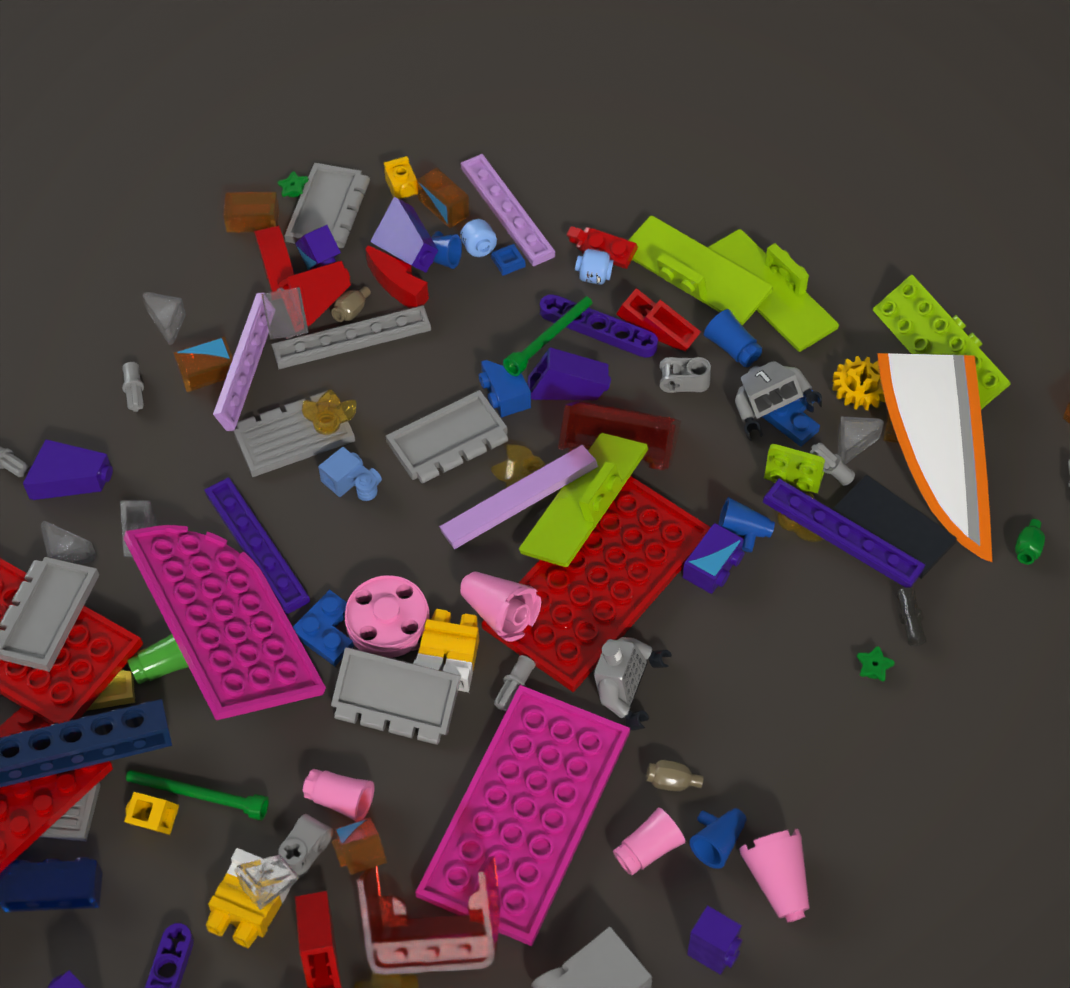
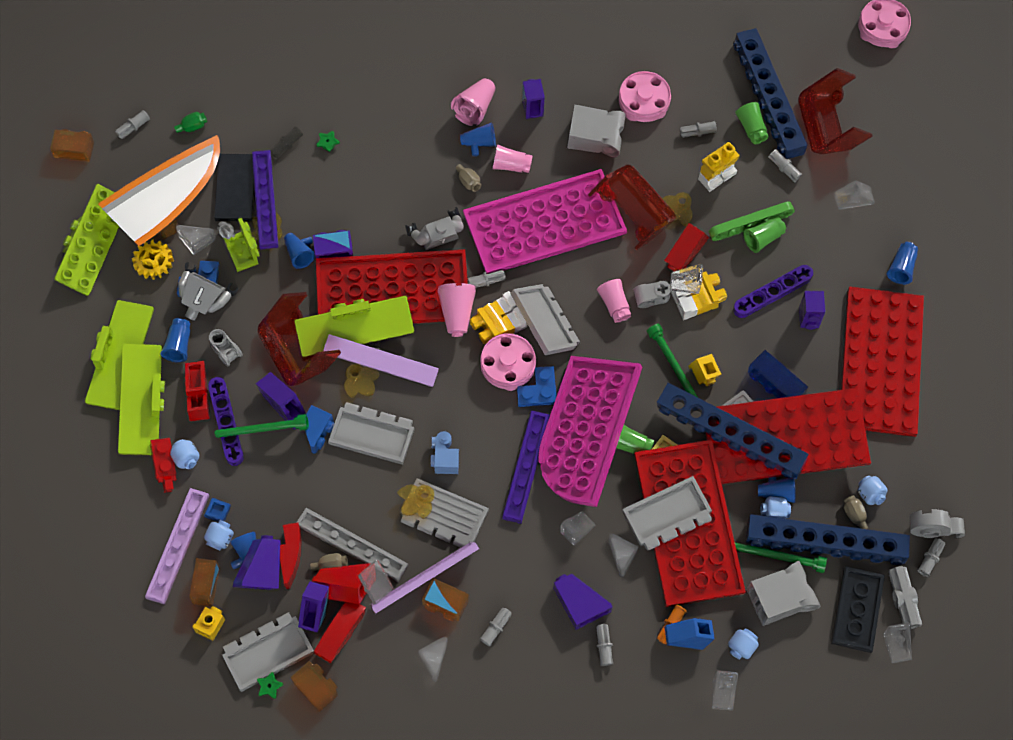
camera: 135 degrees left, 10 degrees up
clear orange brick [332,817,387,875] -> none

